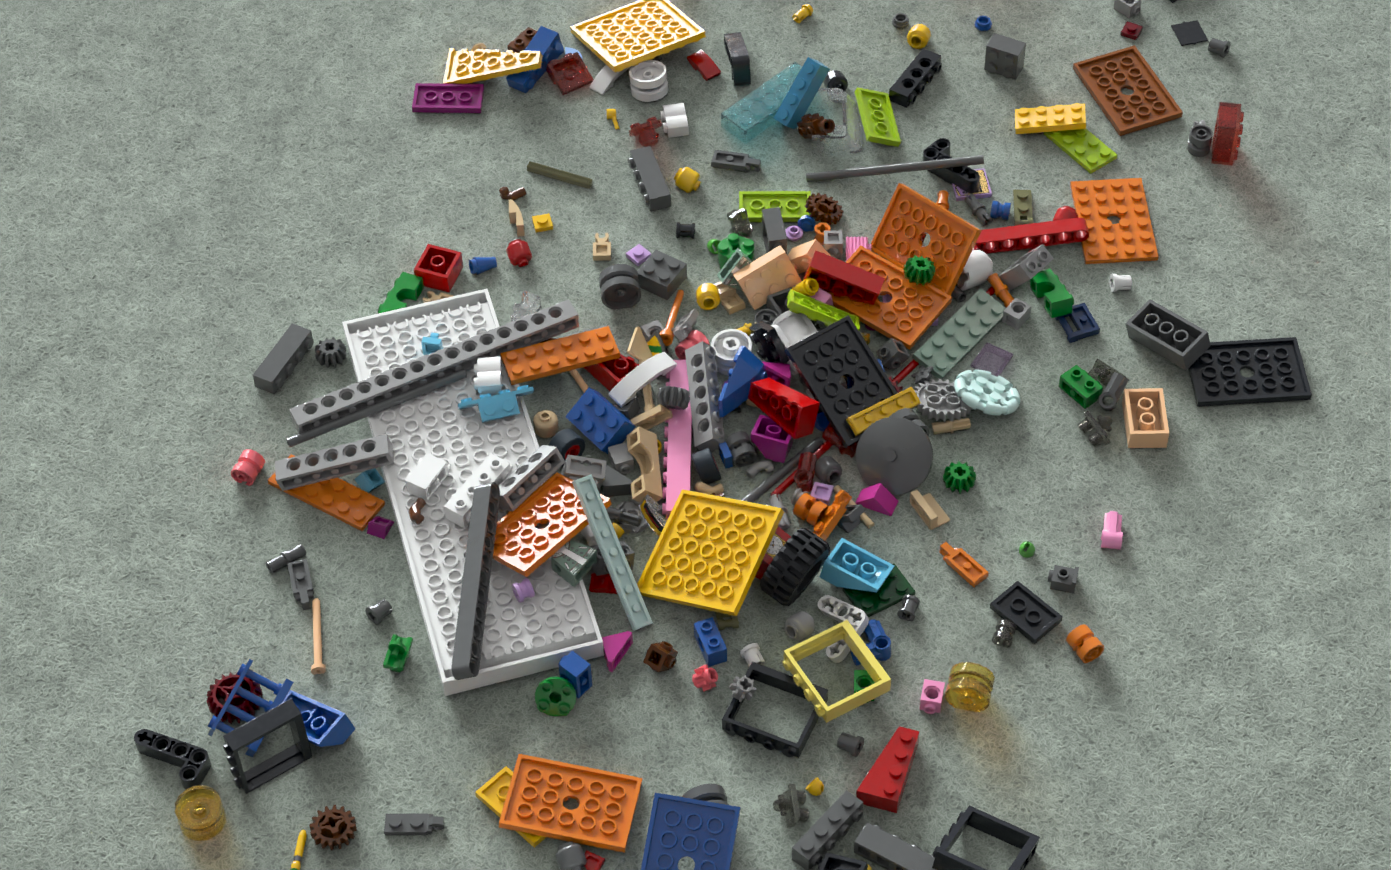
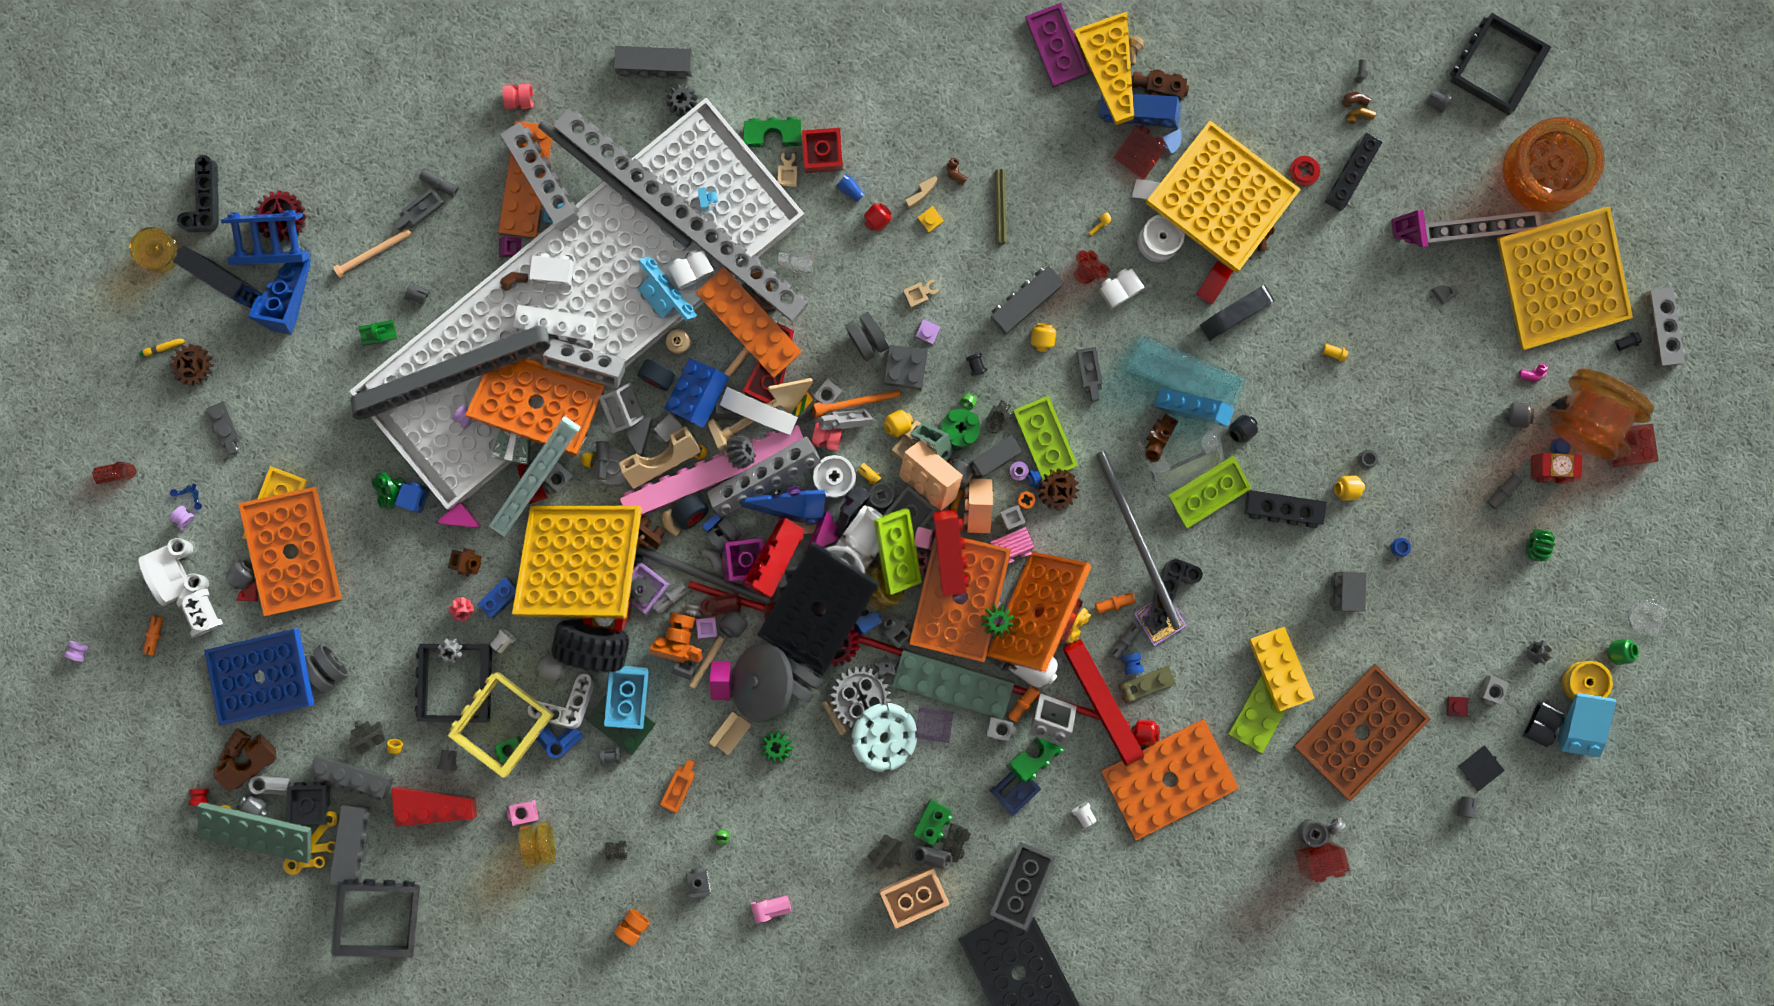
camera: 65 degrees right, 35 degrees up
slope [639,494,667,537] -> none
yellow cone [792,278,819,296] -> none
yellow tile [846,387,921,436] -> none
black plate [990,581,1063,644] -> none

